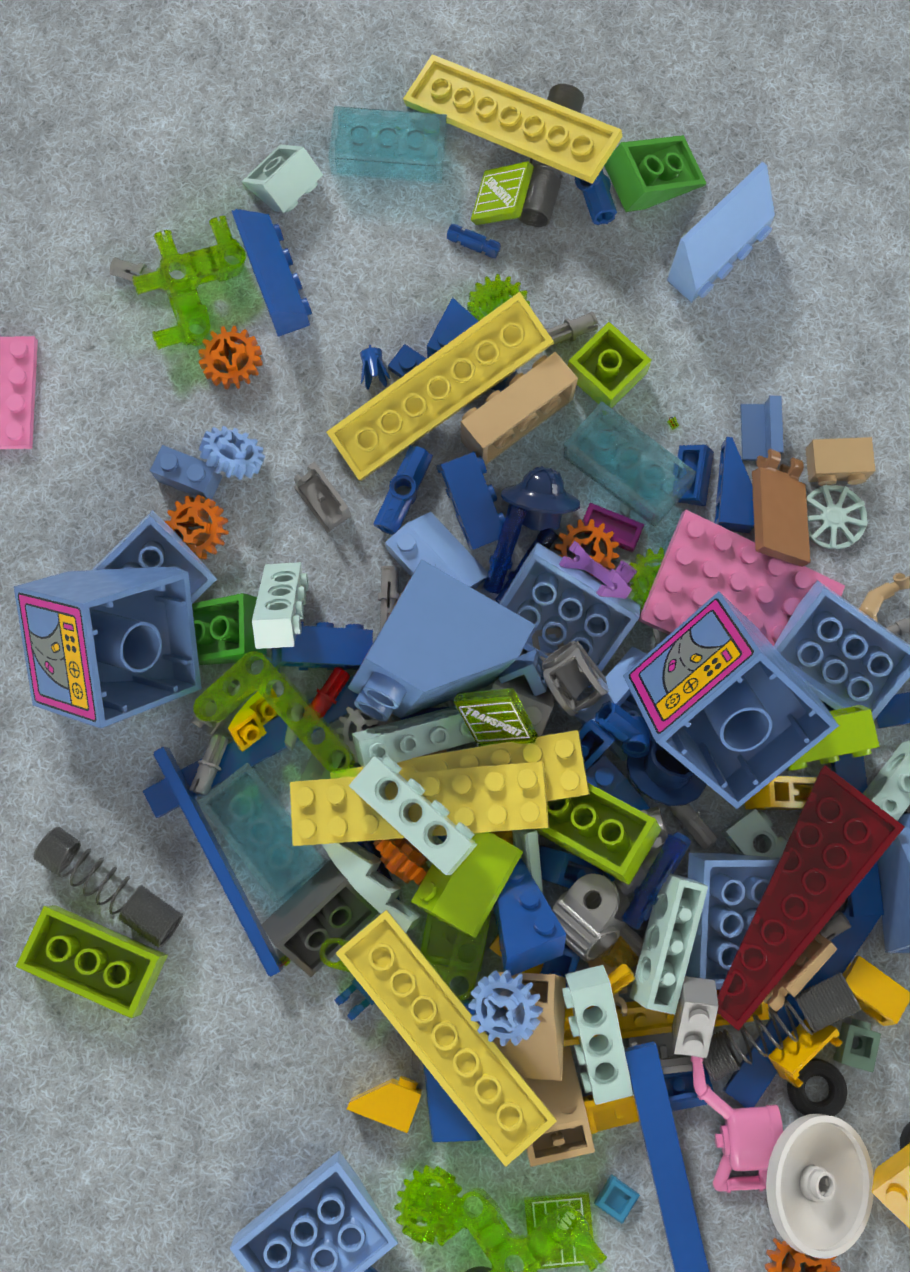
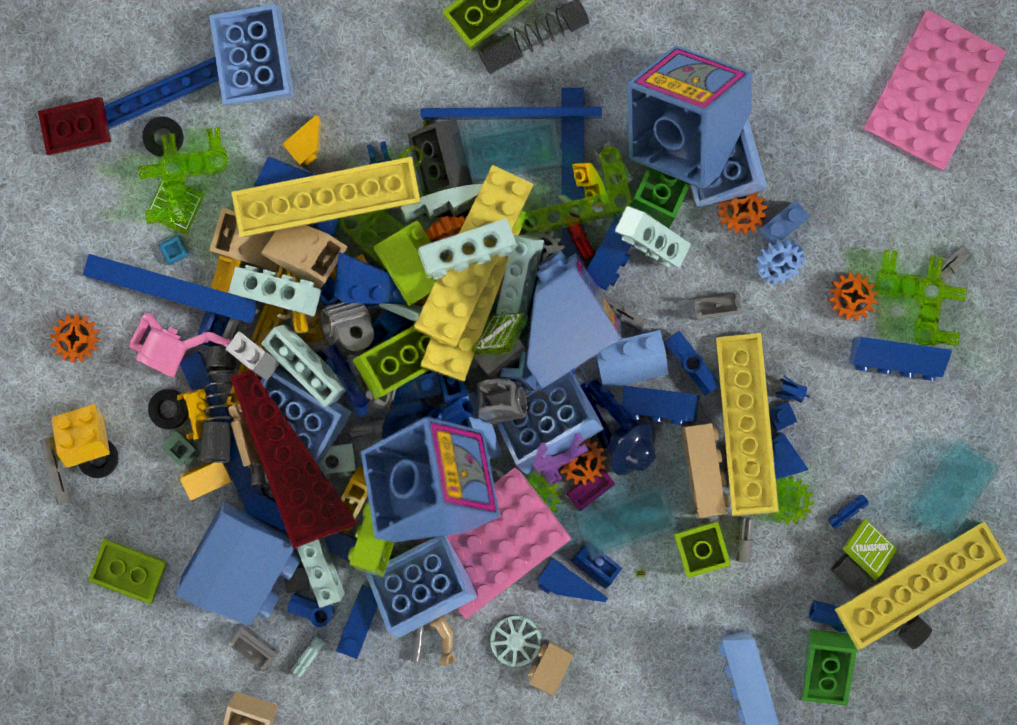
camera: 115 degrees right, 10 degrees up
light grey axle [189,734,228,797] -> none
light aqua slope [241,144,323,213] -> none
clear neon green gear [394,1165,464,1245] -> none
light blue gear [468,970,543,1046] -> none
medium blue panel [740,395,784,461] -> none
medium nougat tile [752,449,811,567] -> none
white dish [766,1114,874,1259] -> none

